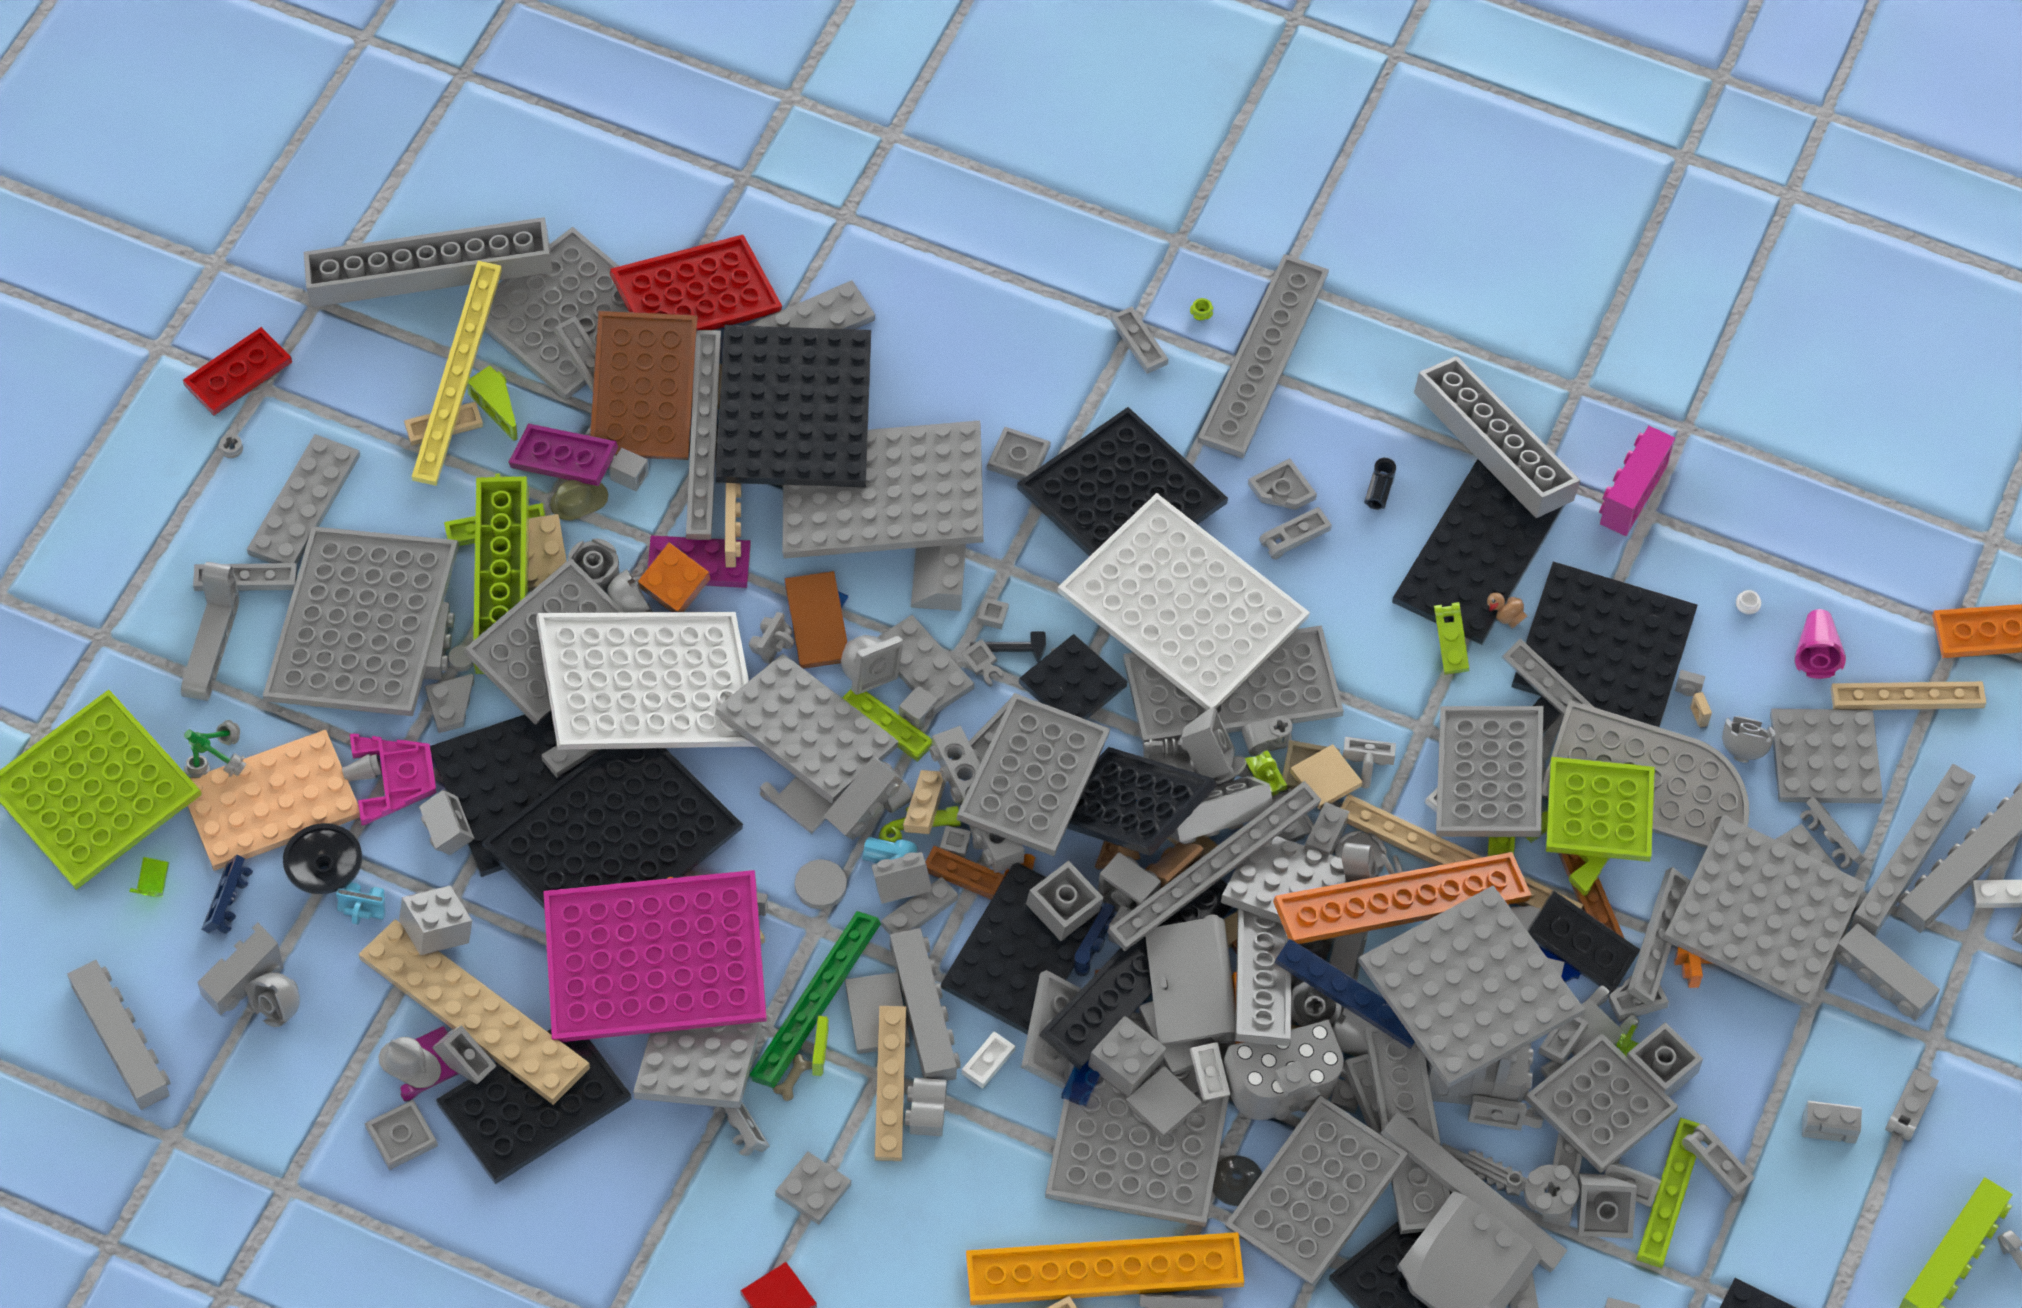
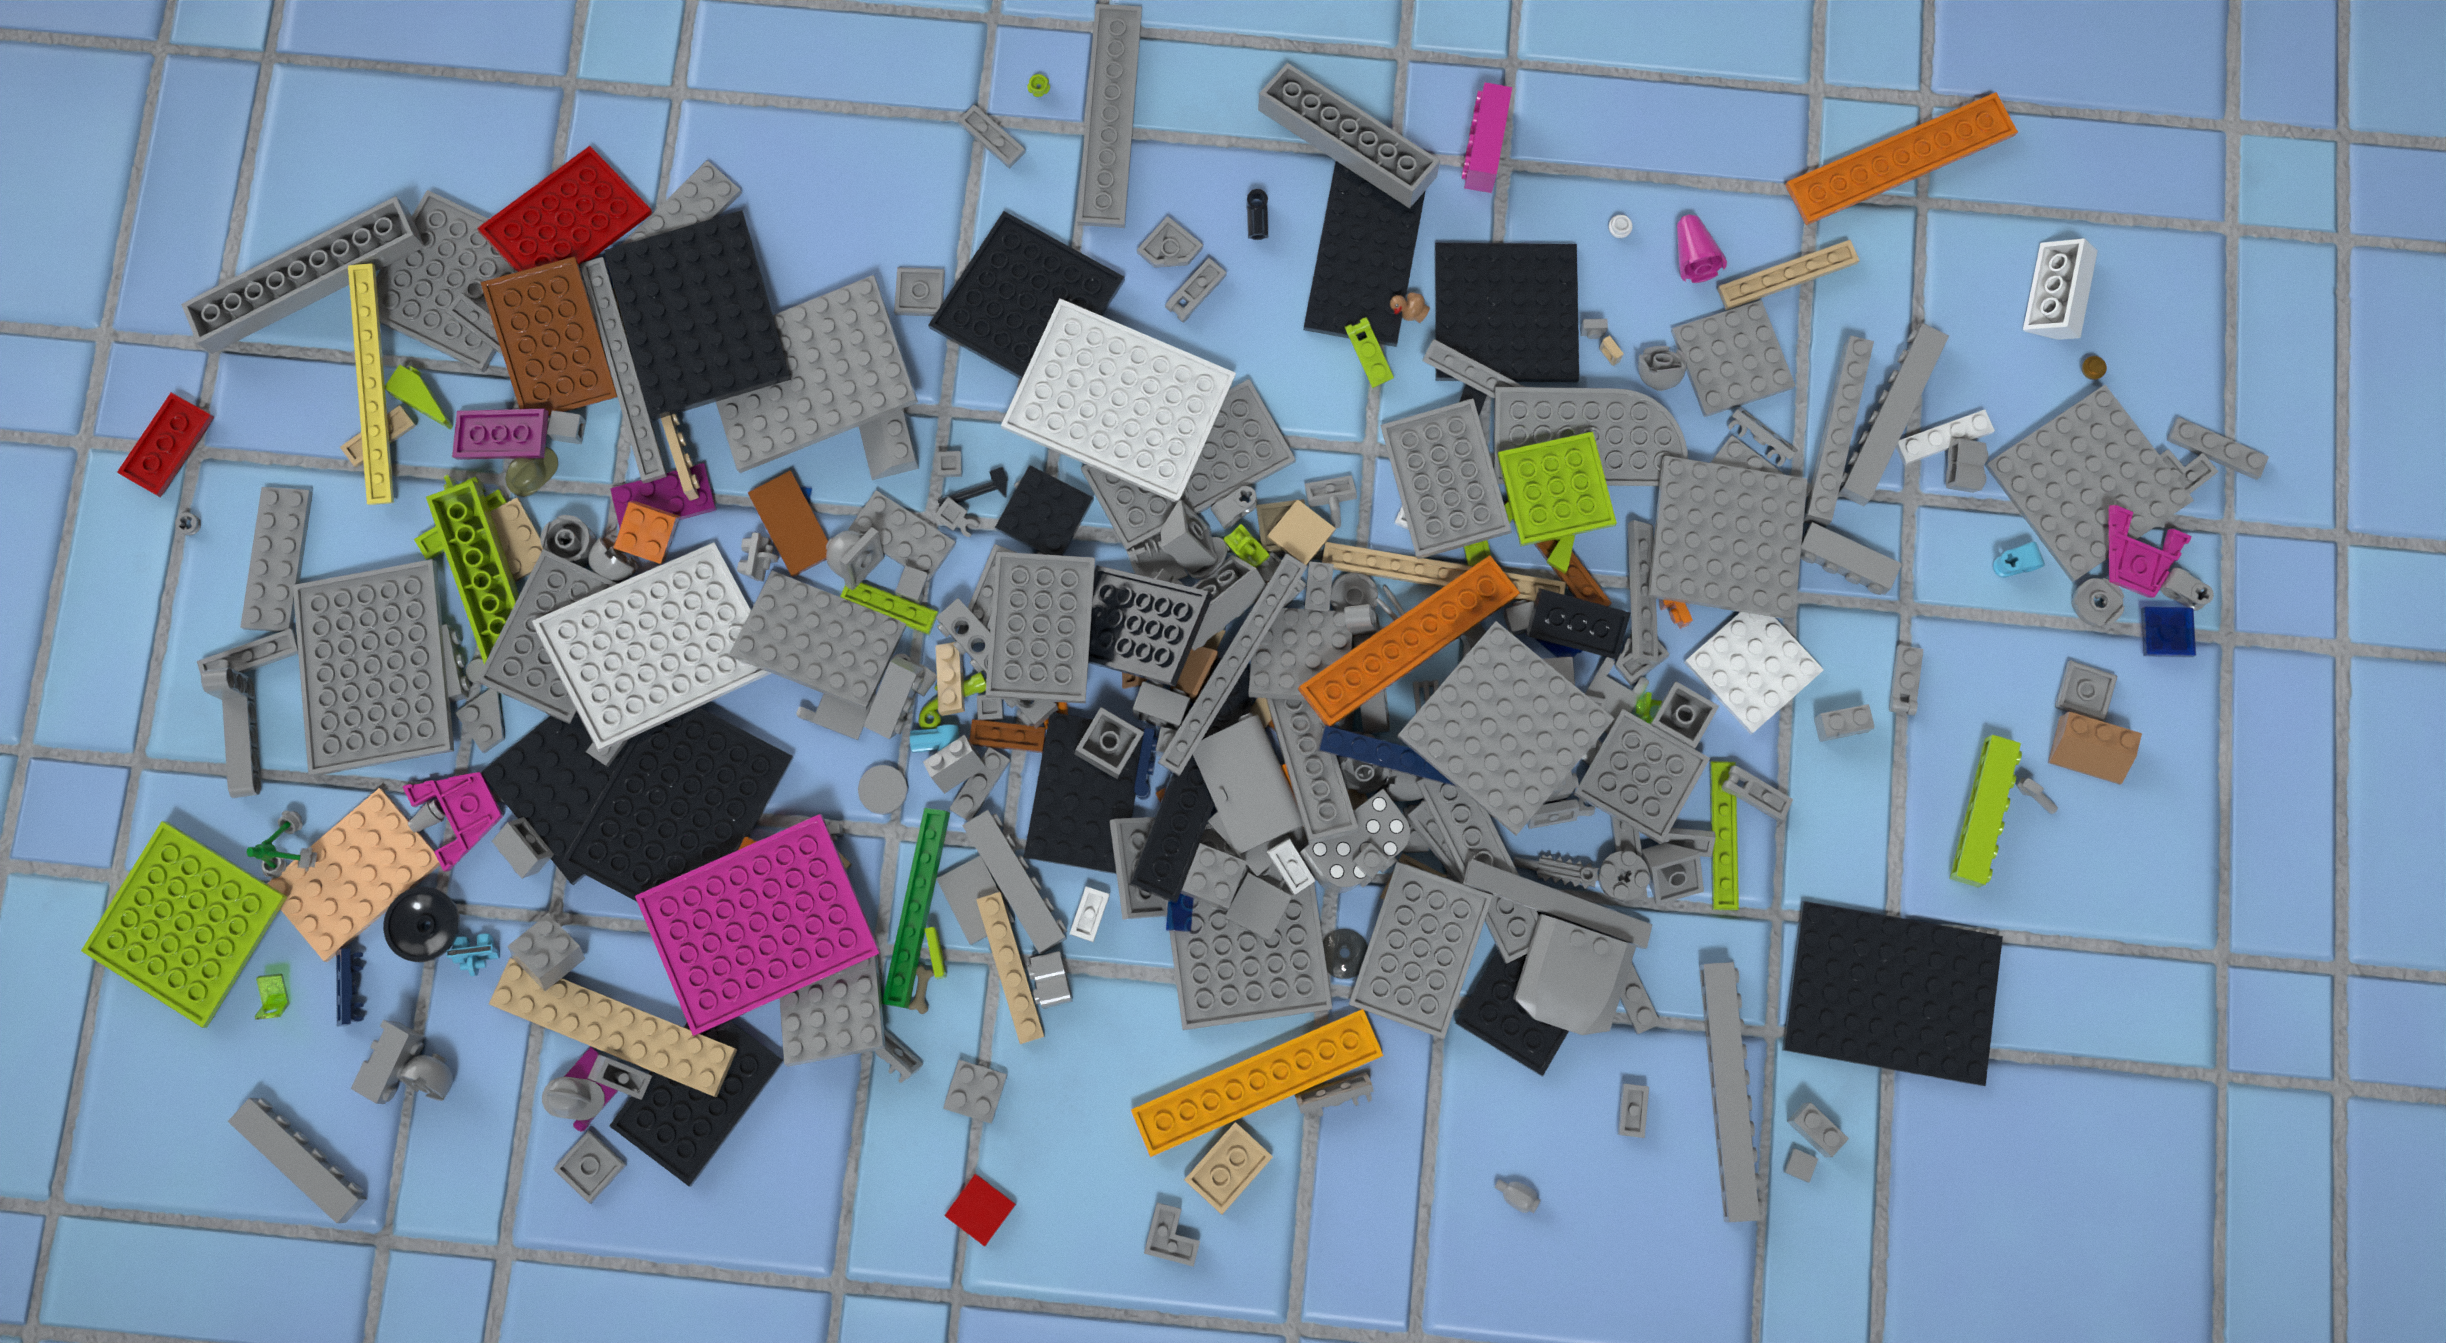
camera: 15 degrees left, 20 degrees up
none -> white plate [1684,612,1824,735]

